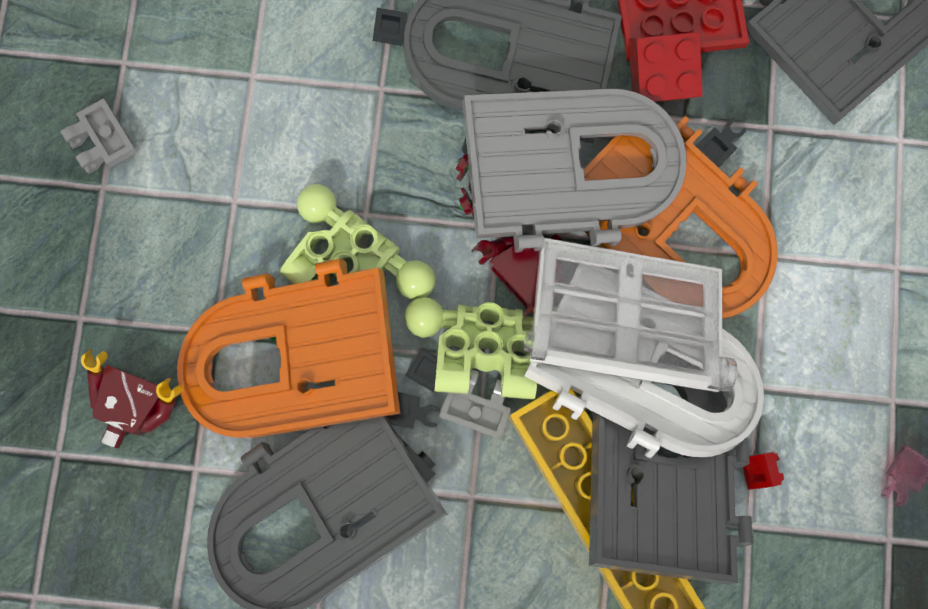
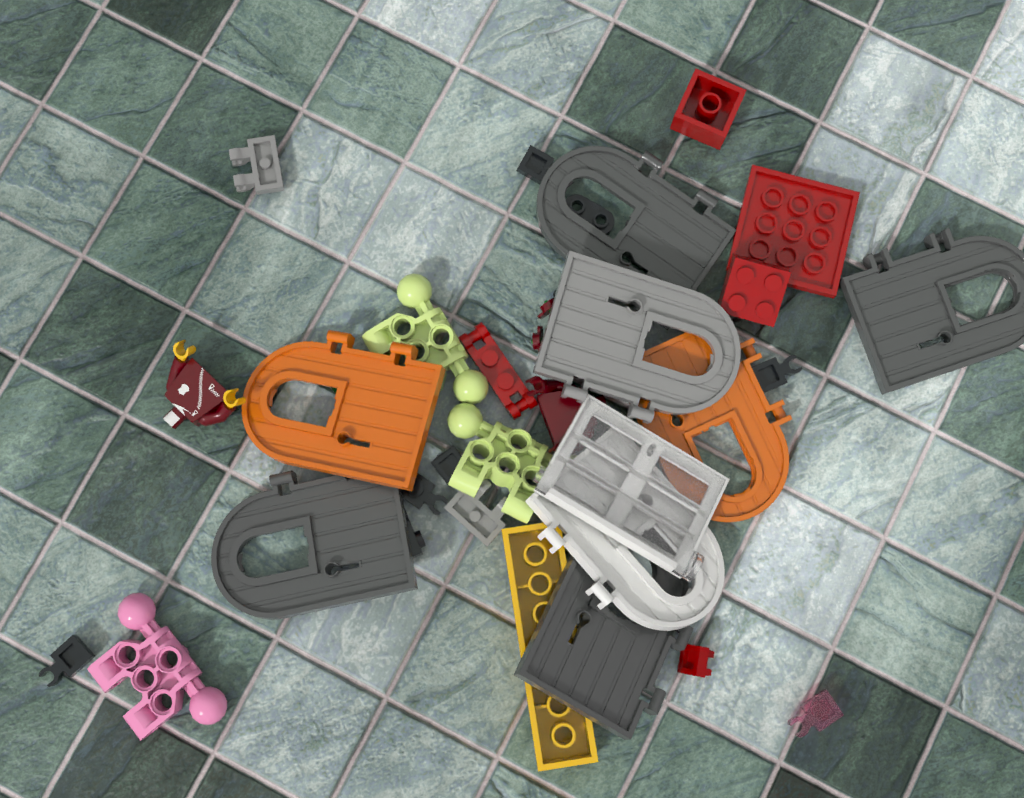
camera: 20 degrees right, 0 degrees up
none -> red plate [458,322,538,420]
none -> black plate [566,194,614,235]

